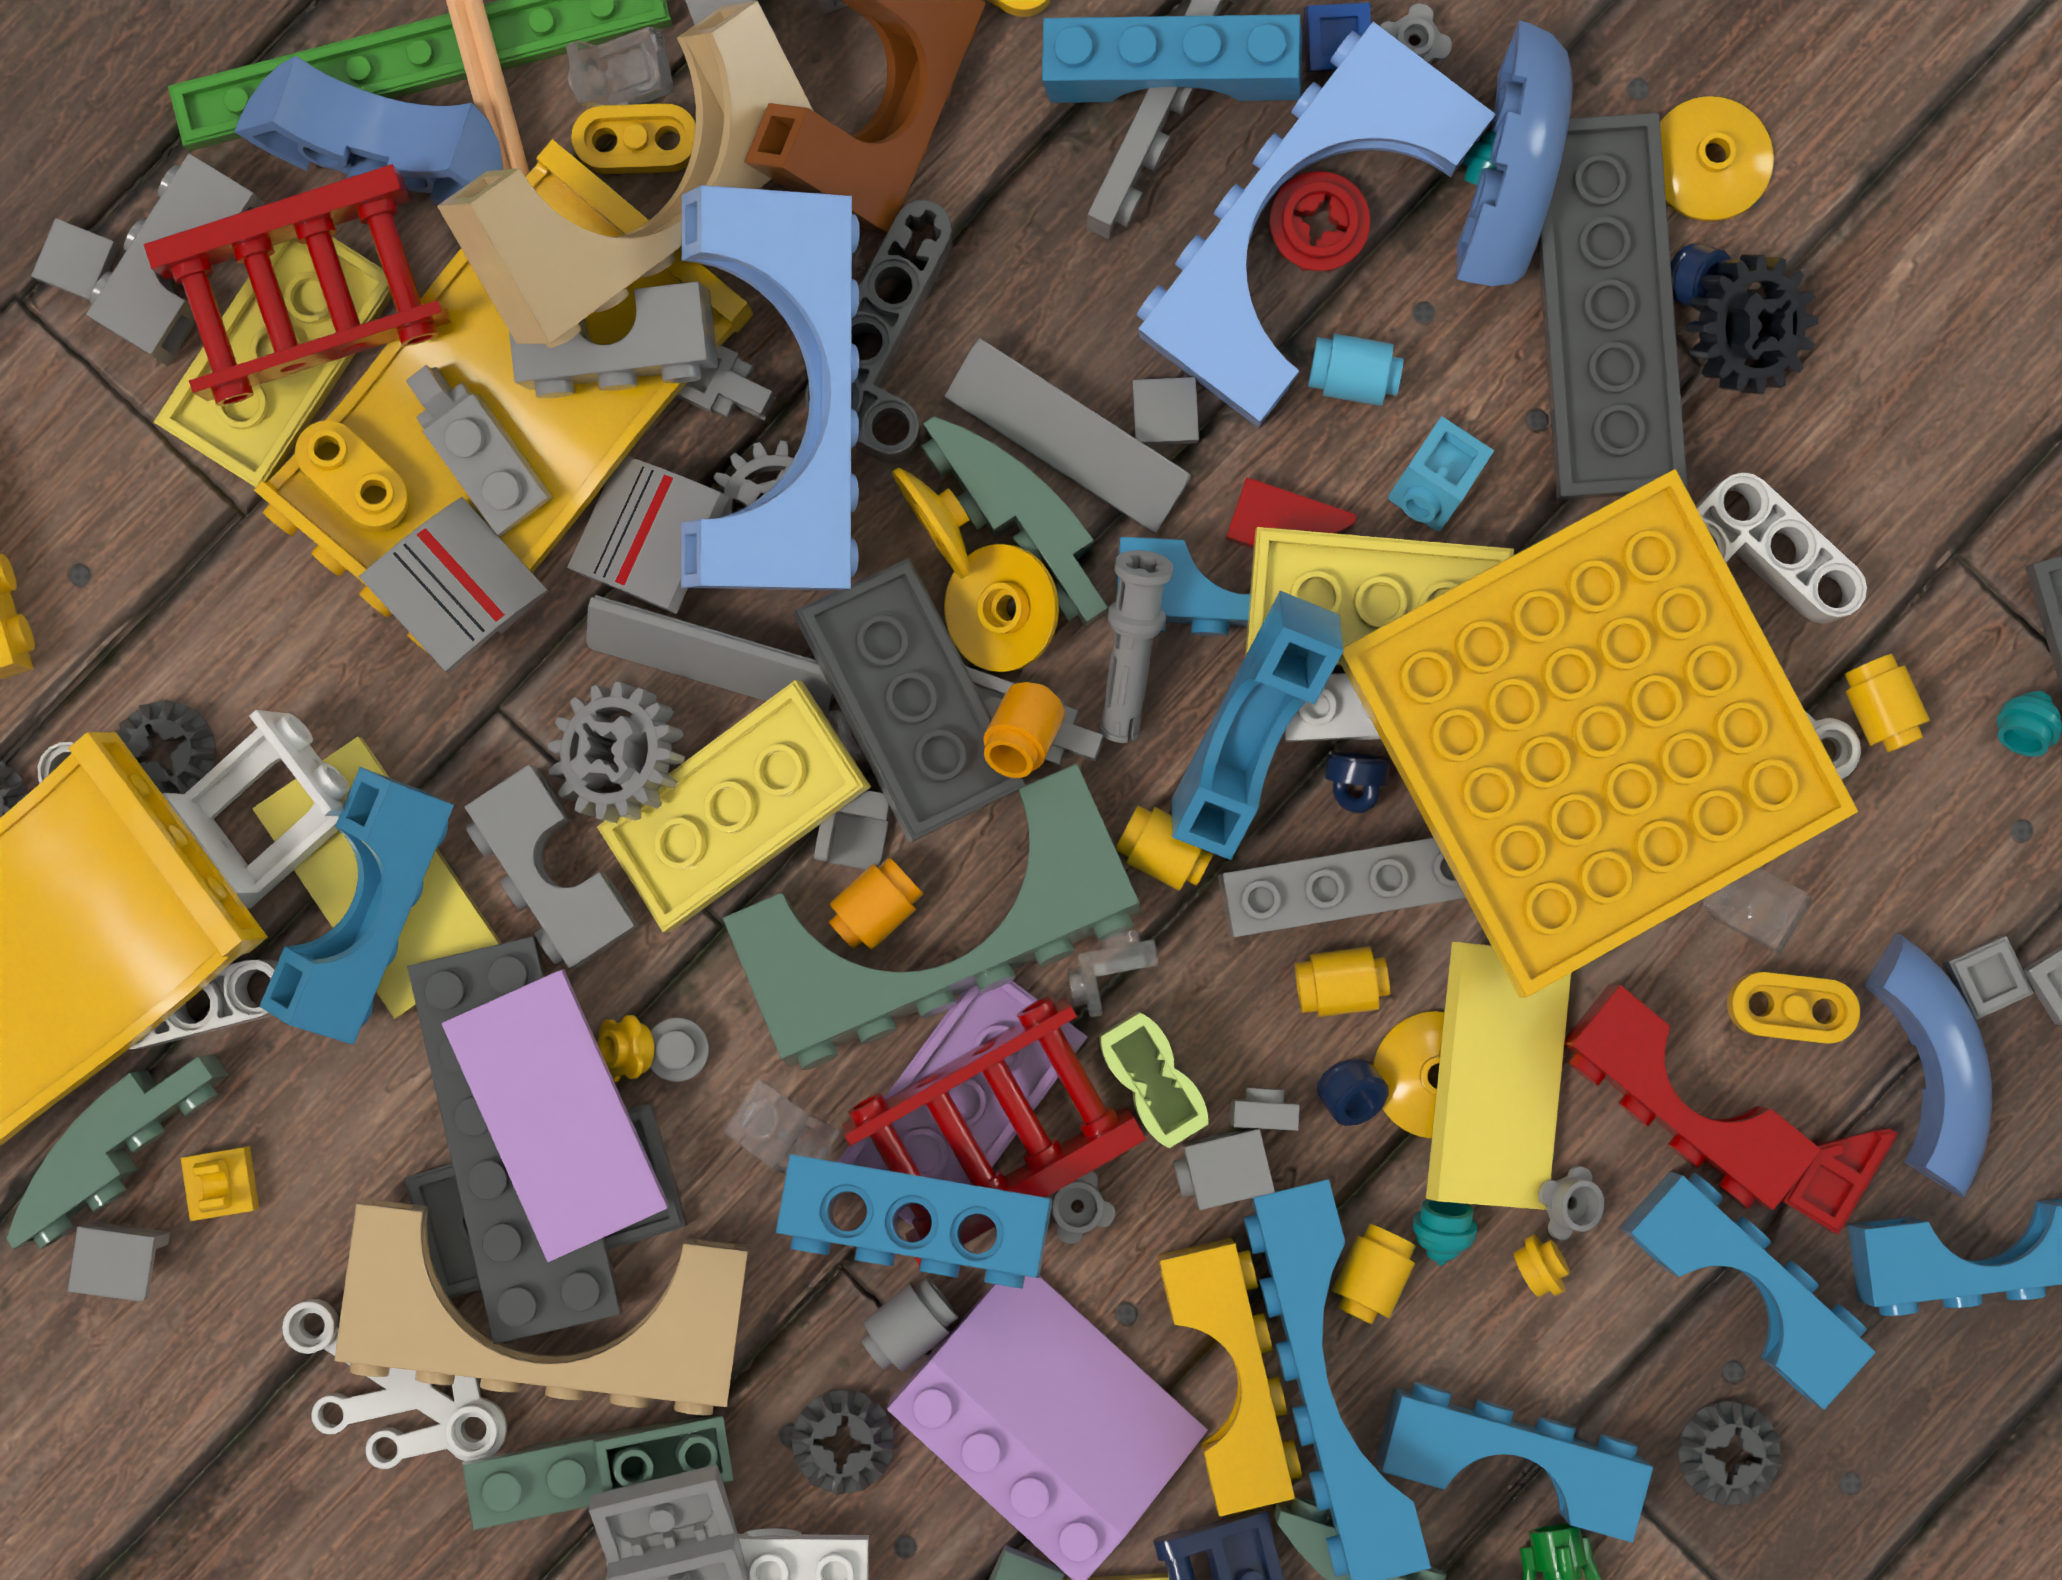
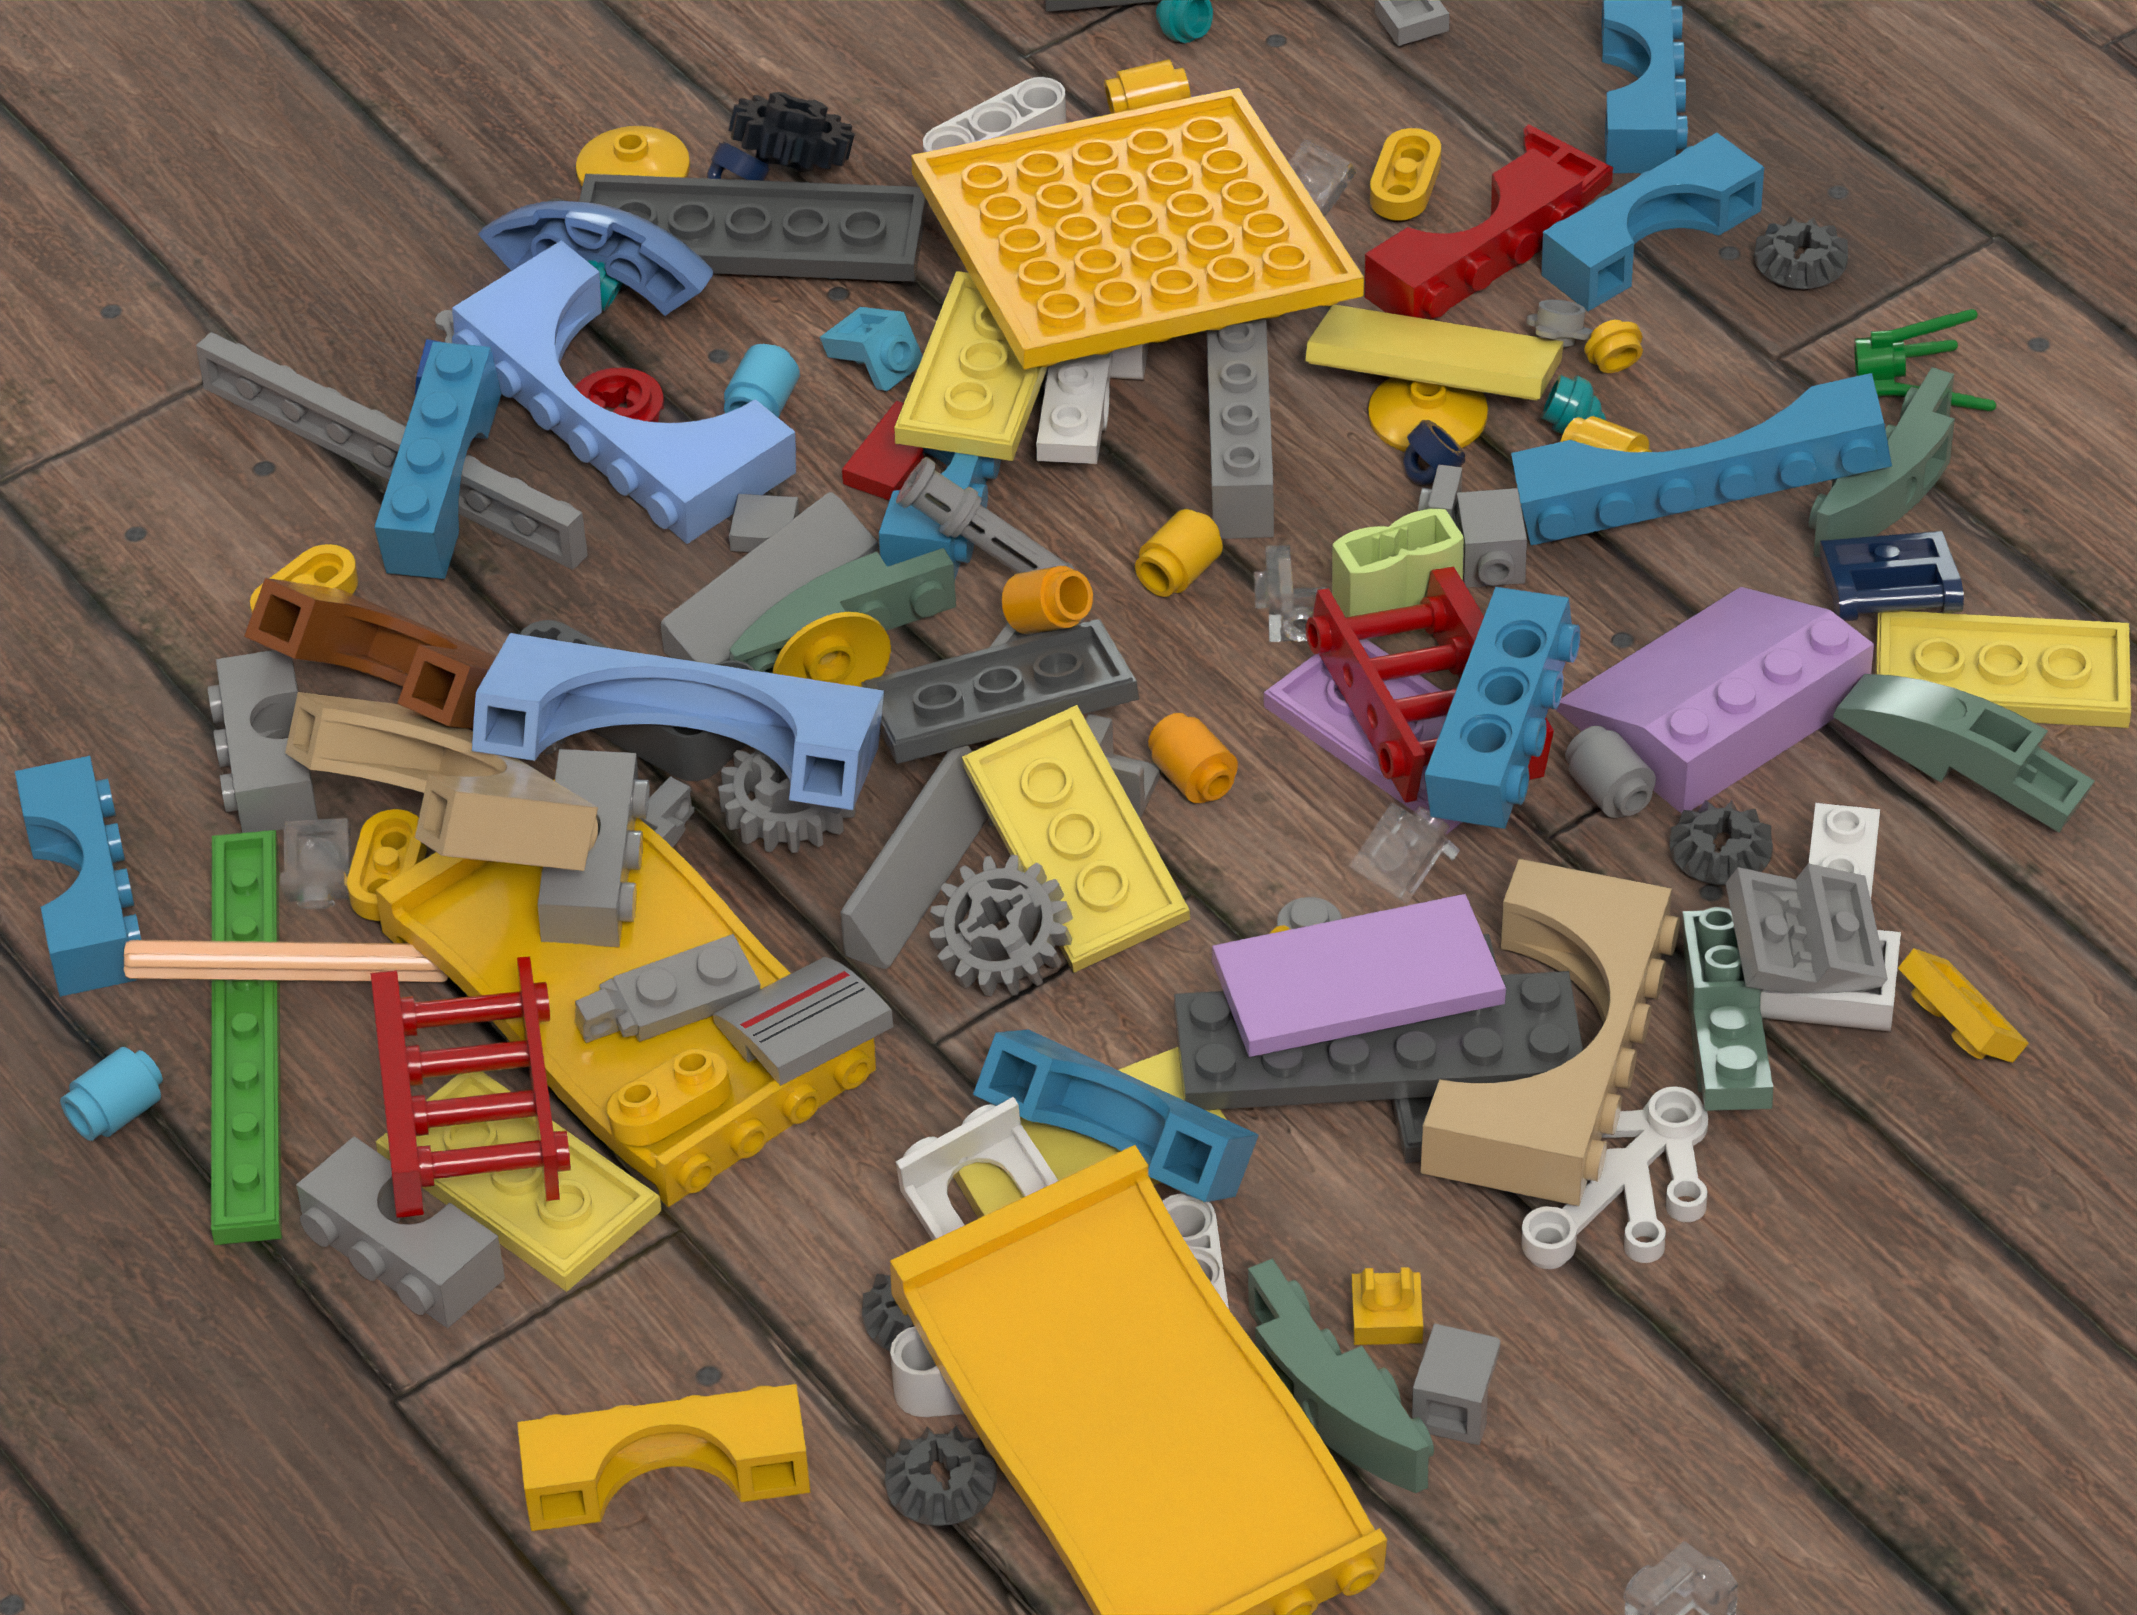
camera: 75 degrees left, 40 degrees down
light grey tile [31,218,120,301] -> none
medium blue brick [234,56,503,205] -> none
light grey arch [464,764,642,969] -> none
light grey slope [567,456,729,614] -> none
sand green arch [723,764,1141,1070] -> none
yellow dish [944,544,1059,672] -> none
yellow arch [1157,1238,1302,1517] -> none
dark azure arch [1172,591,1344,860] -> none
yellow brick [1294,946,1390,1018] -> none
dark blue tile [1325,752,1391,813] -> none
dark azure arch [1375,1382,1653,1543] -> none
medium blue brick [1863,933,1992,1197] -> none
light grey tile [1943,936,2034,1020] -> none

